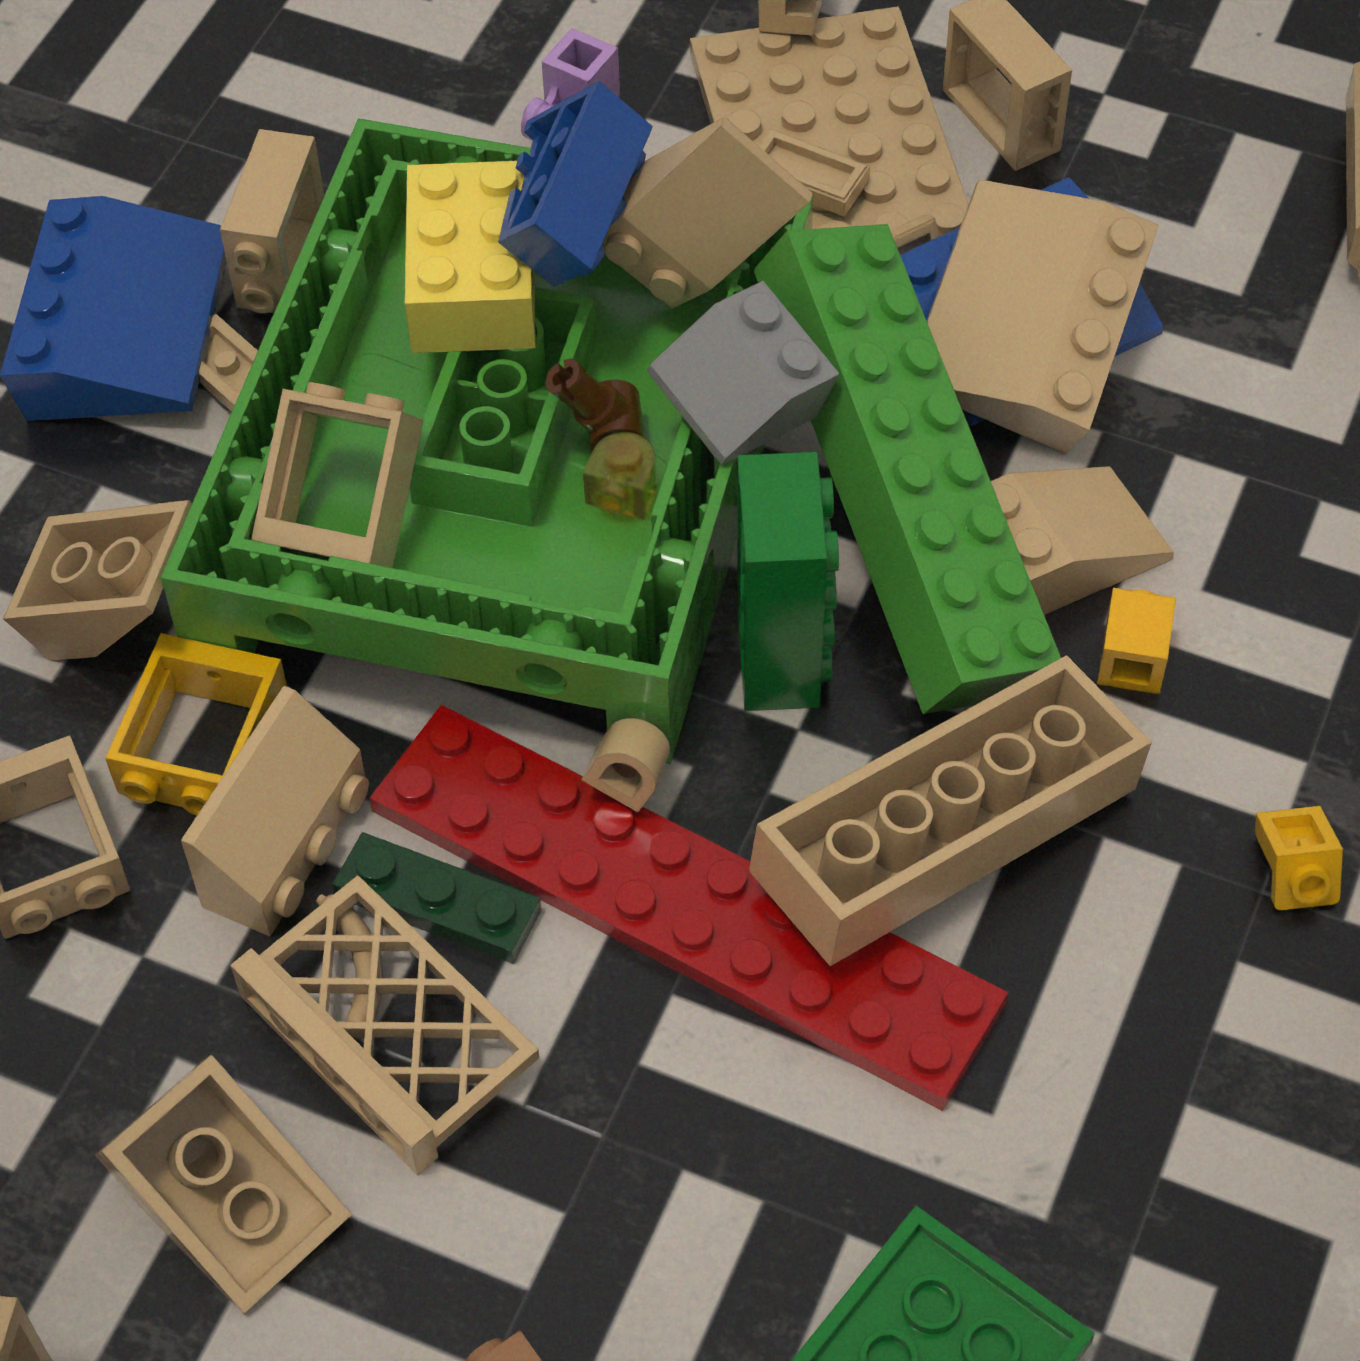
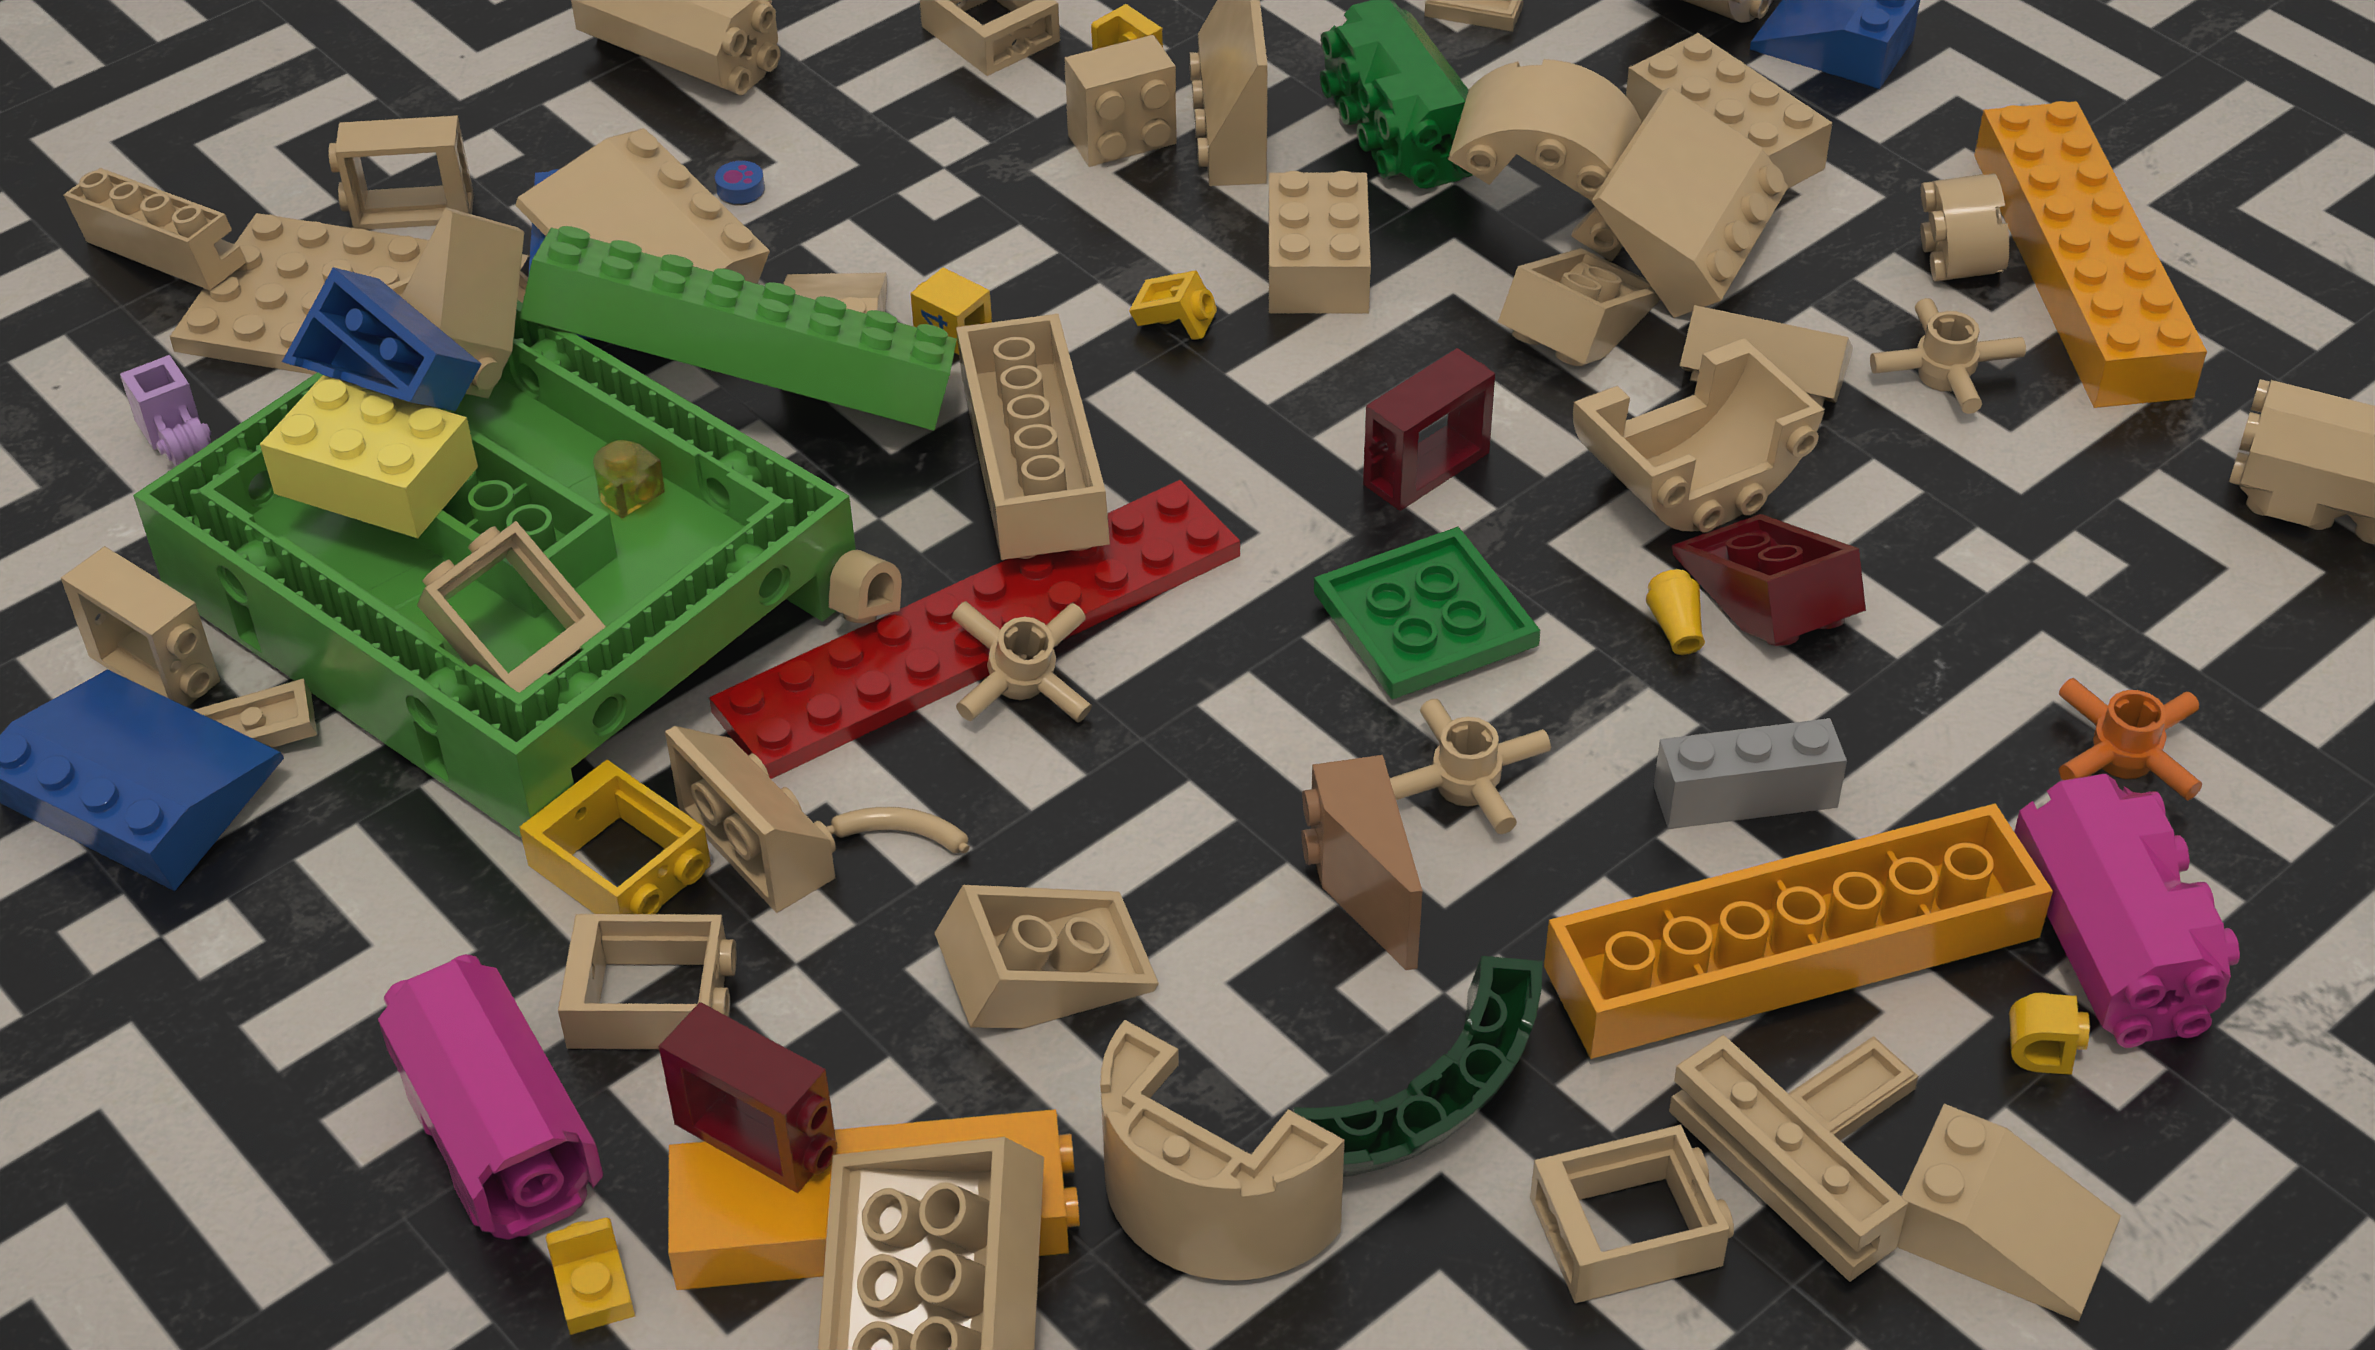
camera: 65 degrees left, 10 degrees down
tan slope [3,500,192,661] -> none
tan fence [230,875,539,1176] -> none
dark green plate [332,832,542,964] -> none
reddish brown pin [545,359,645,463] -> none
light grey slope [647,281,839,466] -> none
green brick [737,452,839,711] -> none
none -> blue tile [715,161,765,204]
none -> tan bar [952,601,1092,722]
none -> dark red window [1363,348,1495,511]

